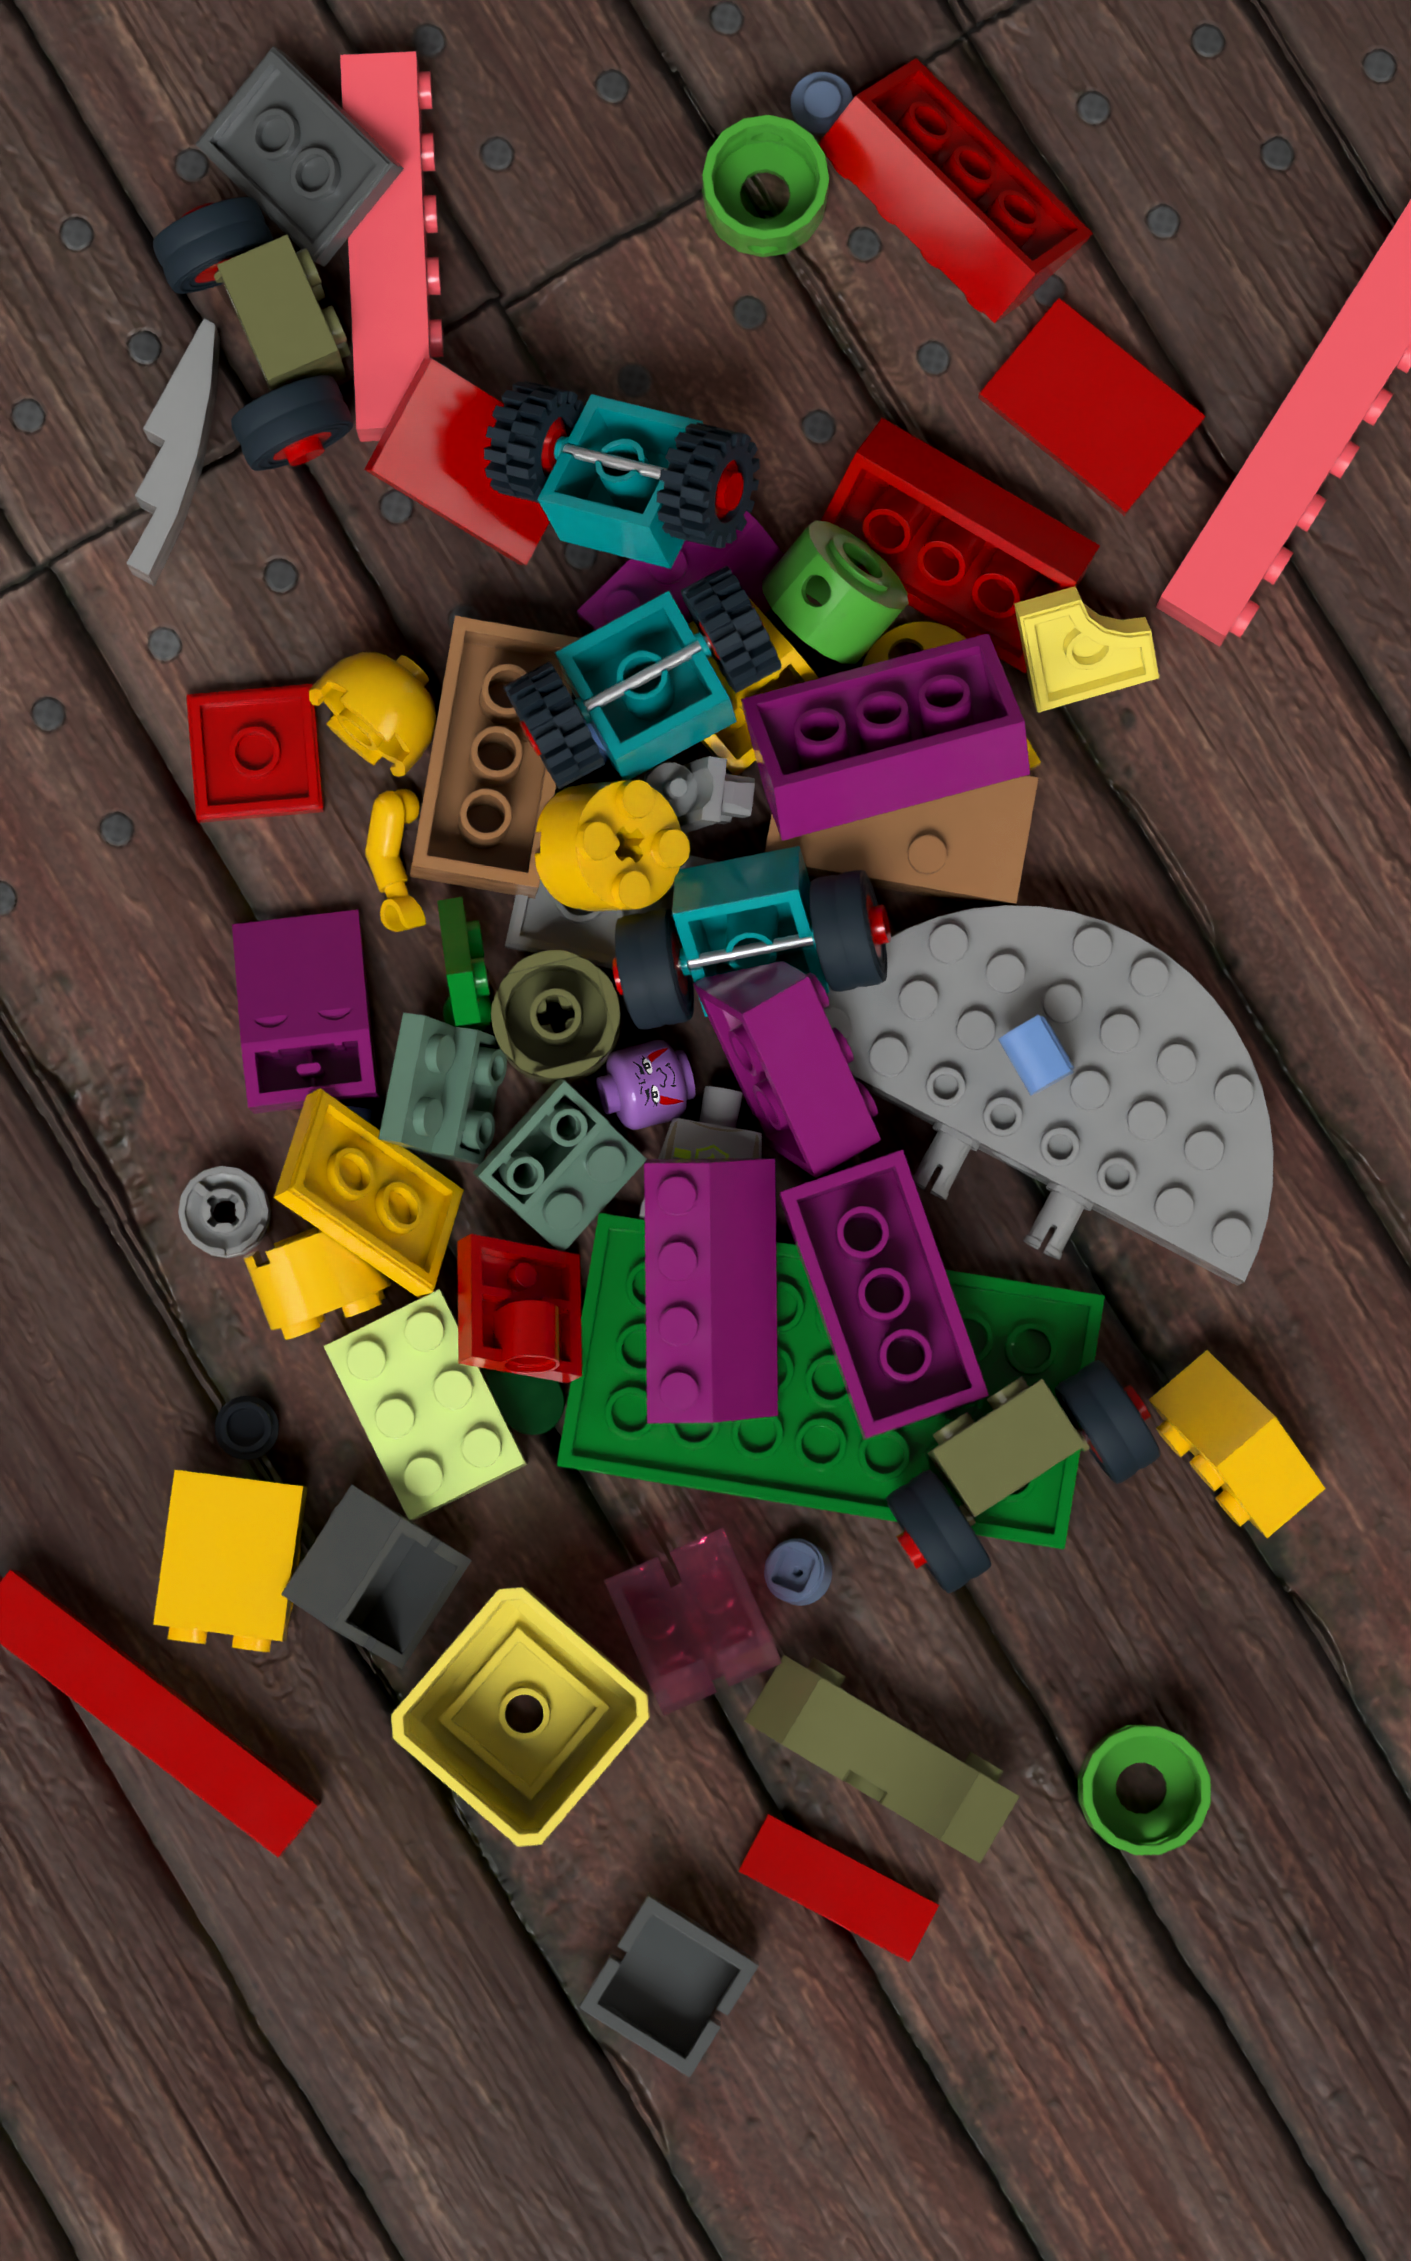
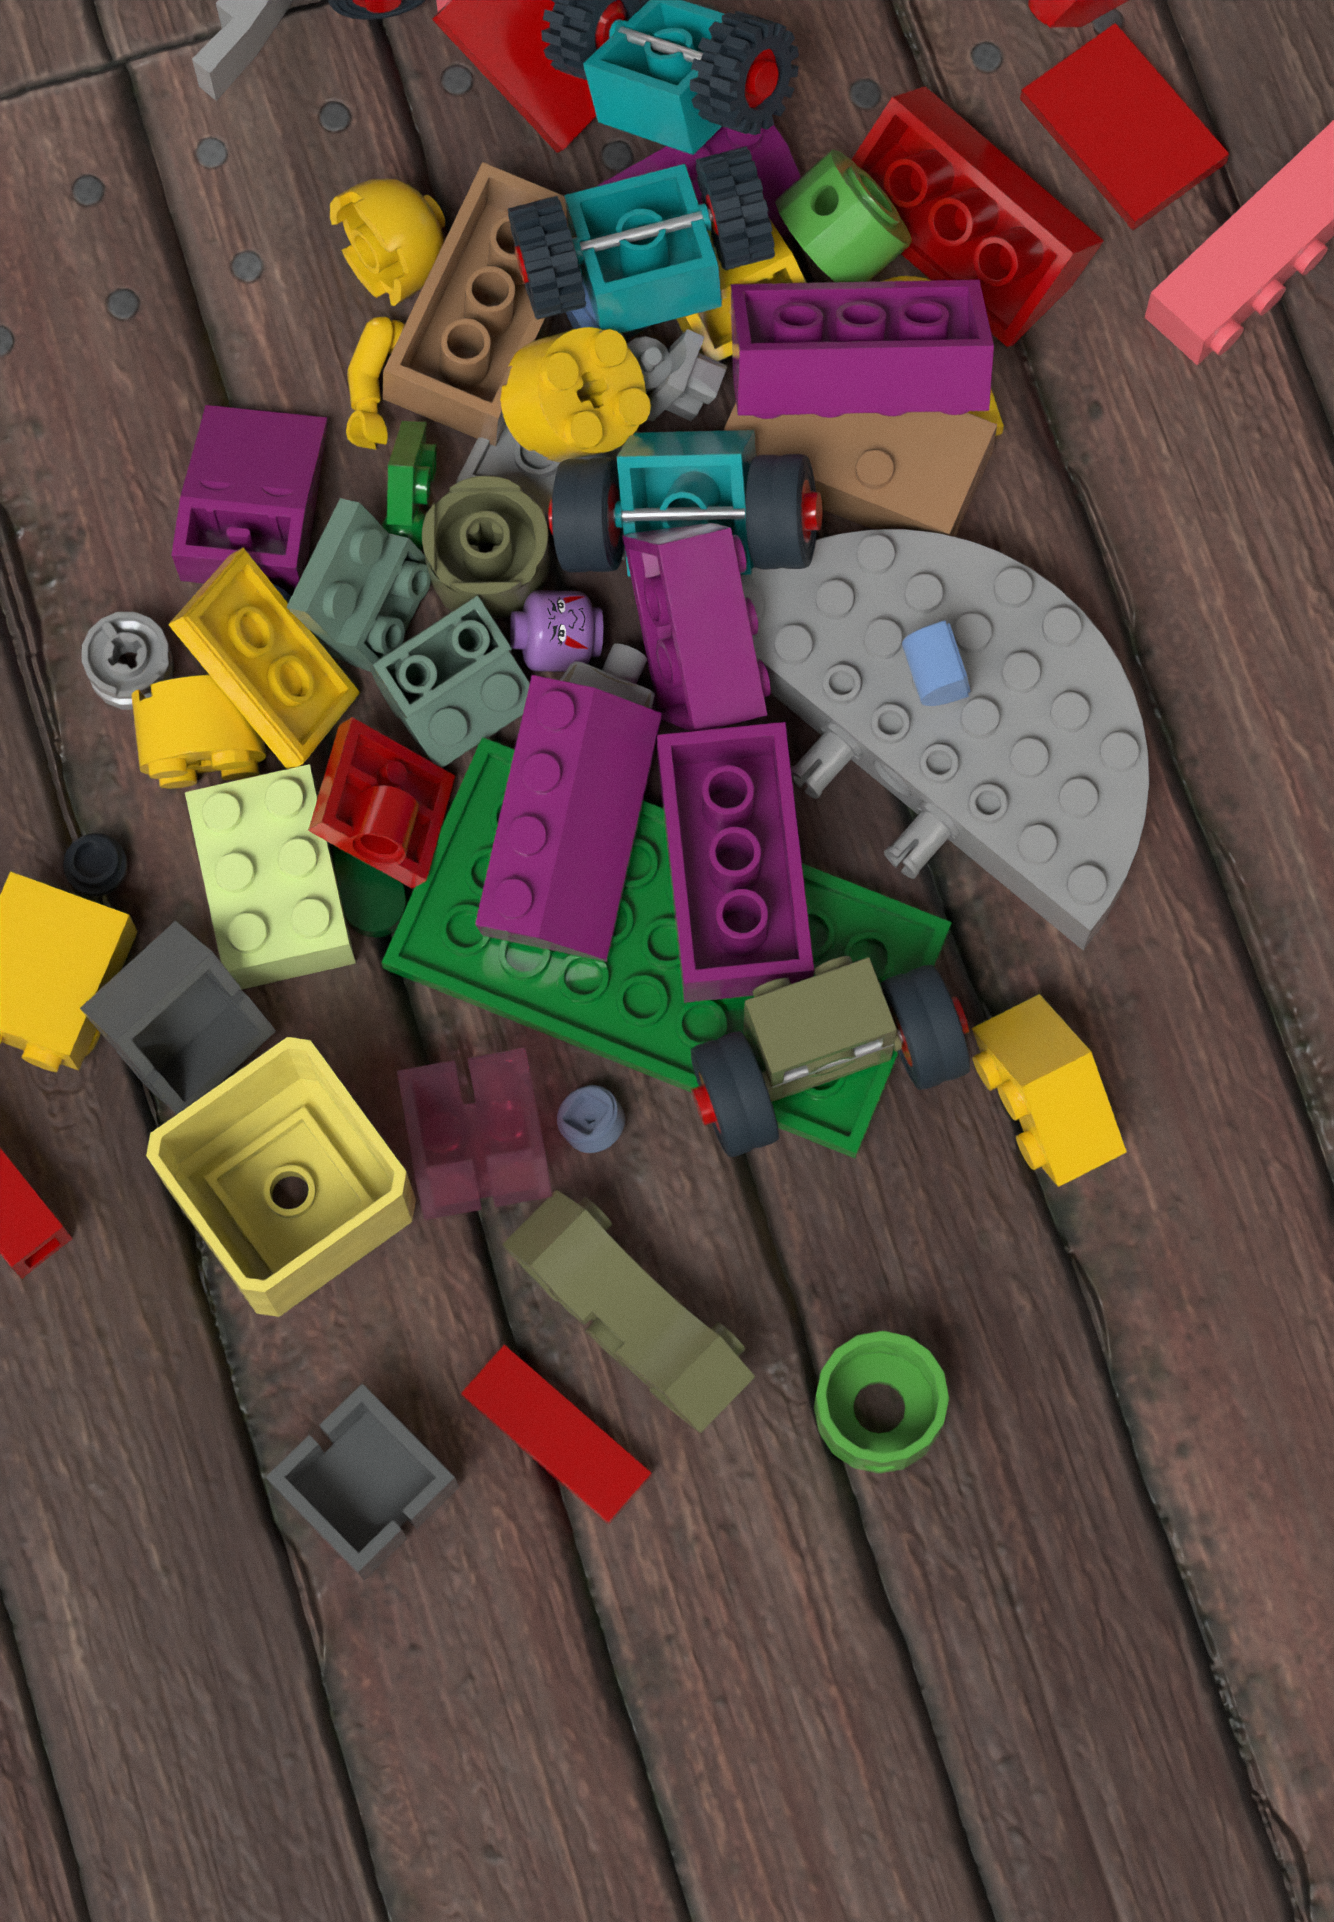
camera: 15 degrees right, 10 degrees down
red tile [186,684,324,823] -> none
light yellow tile [1014,586,1159,713] -> none

